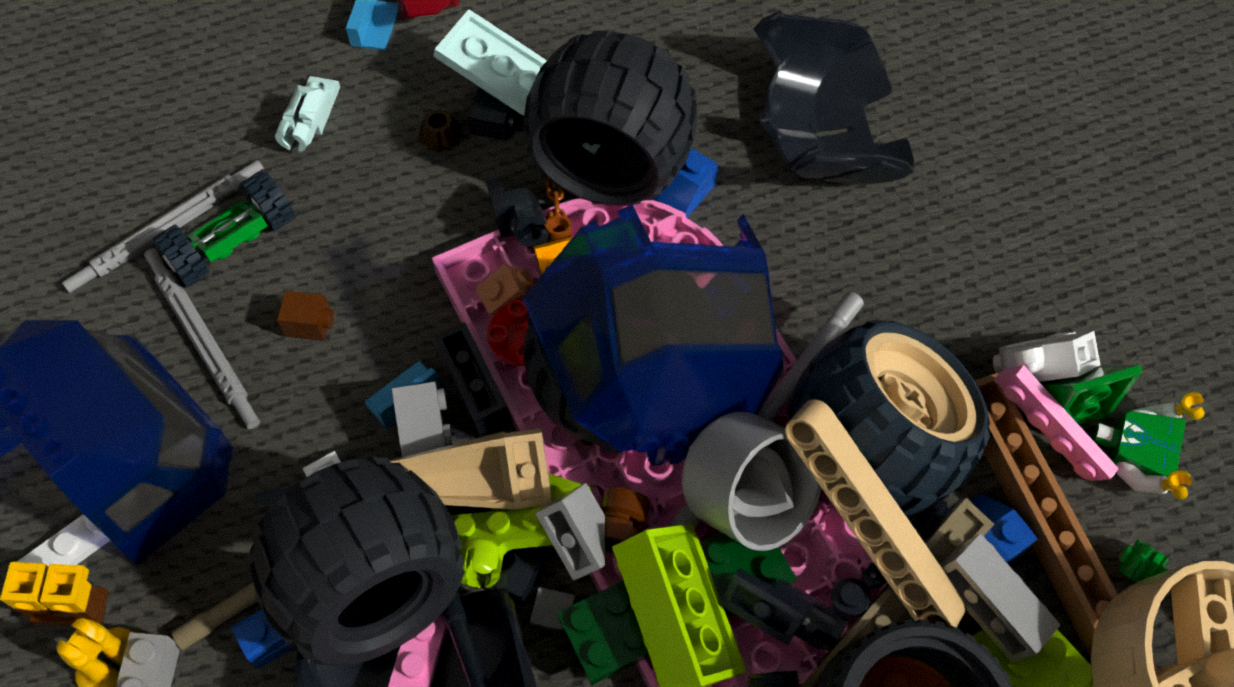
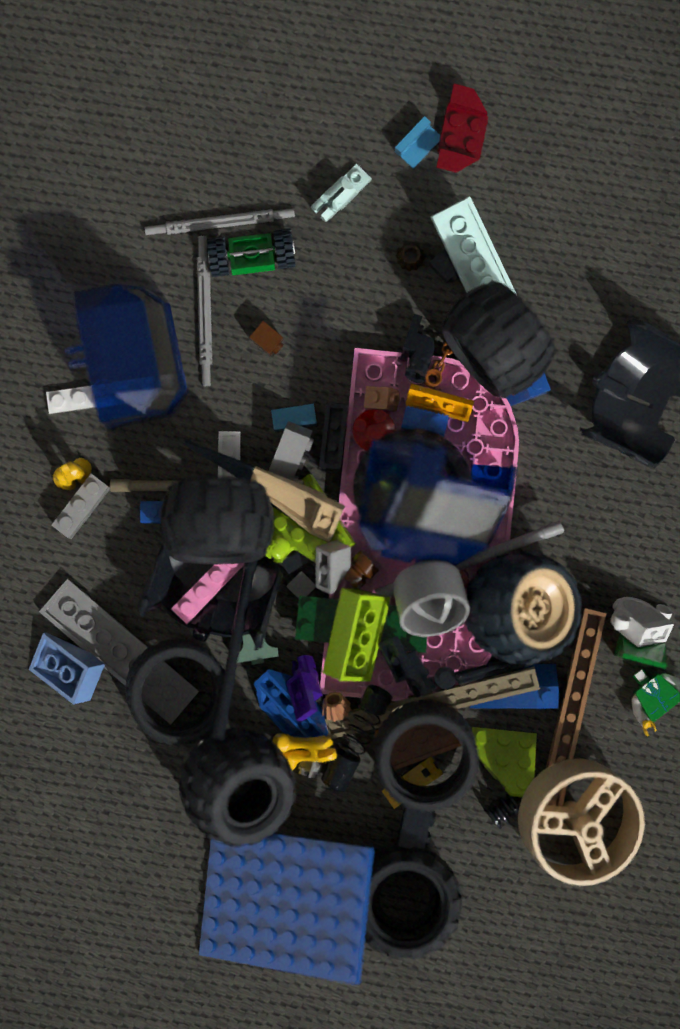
camera: 30 degrees right, 25 degrees up
yellow hips [0,562,109,626] -> none
tan beam [785,400,966,627] -> none
light grey brick [940,533,1060,664] -> none
bright pink plate [994,365,1119,481] -> none
green gear [1117,539,1169,582] -> none

